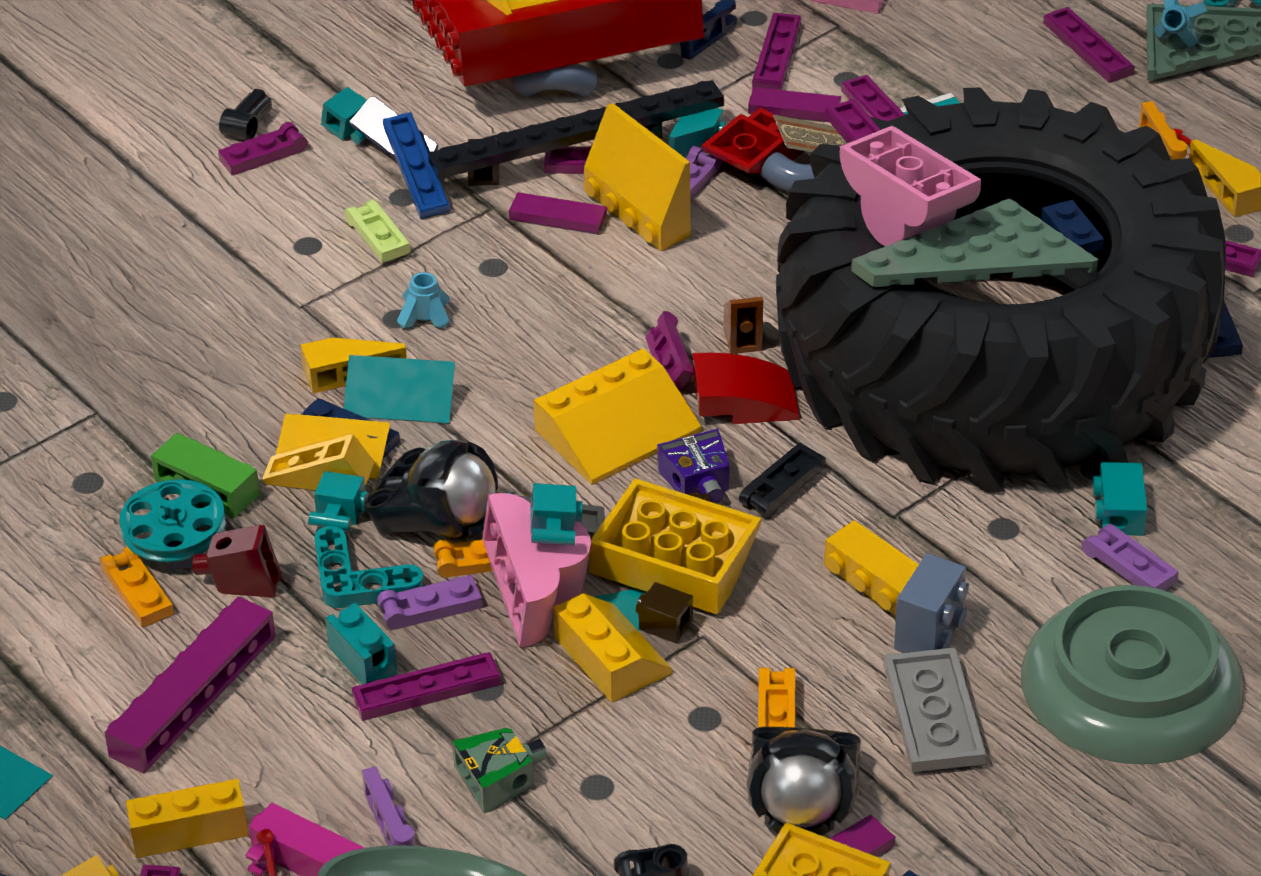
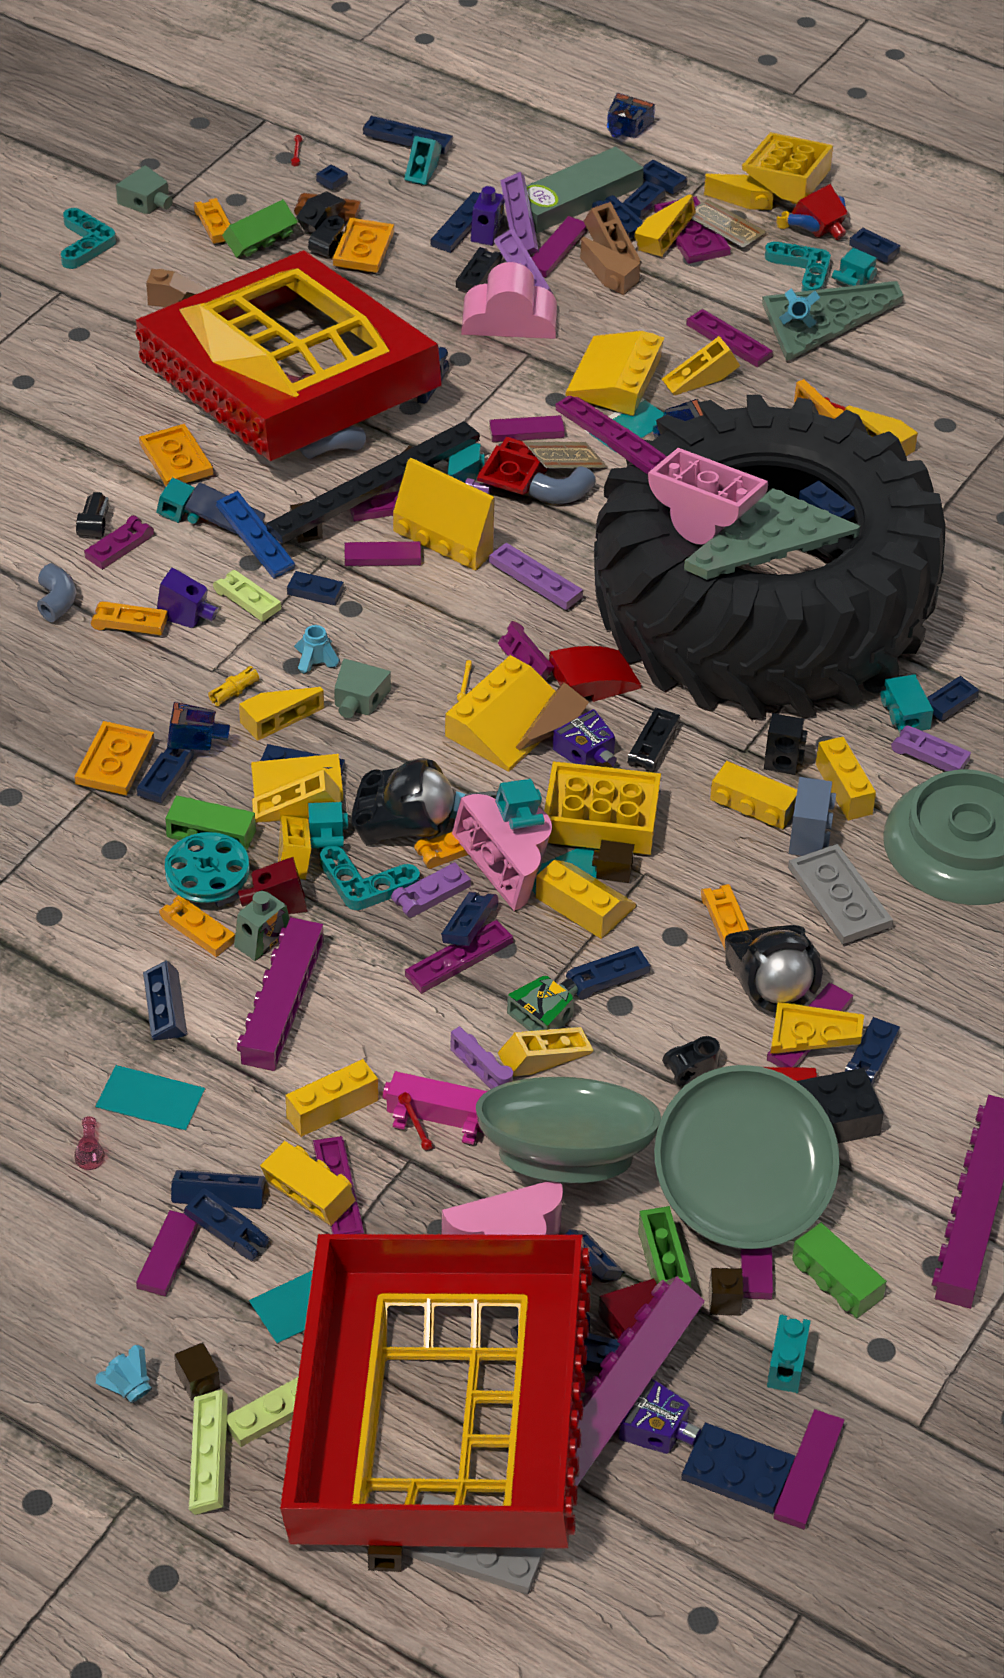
camera: 20 degrees left, 5 degrees up
teal brick [325,602,397,684] -> none
teal sticker [344,355,455,423] -> none
dark orange slope [724,297,763,354] -> none
magenta tile [752,13,802,90] -> none
none -> sand blue cylinder [37,563,76,622]
none -> light orange plate [74,721,155,796]
none -> light orange plate [90,602,168,635]
none -> dark blue hinge [137,742,194,804]
none -> light orange plate [139,423,213,486]
none -> dark blue slope [143,960,187,1041]
none -> dark purple torso [157,567,218,628]
none -> clear blue torso [167,702,230,751]
none -> yellow pin [208,666,259,706]
none -> sand green torso [234,891,290,961]
none -> yellow slope [278,815,311,880]
none -> dark blue plate [287,571,344,606]
none -> sand green torso [334,658,391,718]
none -> dark blue plate [441,892,499,946]
none -> yellow hinge [457,660,472,701]
none -> medium lavender plate [489,543,583,610]
none -> yellow slope [498,1027,594,1076]
none -> medium nougat slope [516,682,589,750]
none -> yellow slope [565,331,664,416]
none -> dark blue plate [566,946,651,999]
none -> yellow slope [662,336,740,396]
none -> black brick [764,713,808,775]
none -> yellow brick [816,736,876,821]
none -> dark blue plate [927,676,979,721]

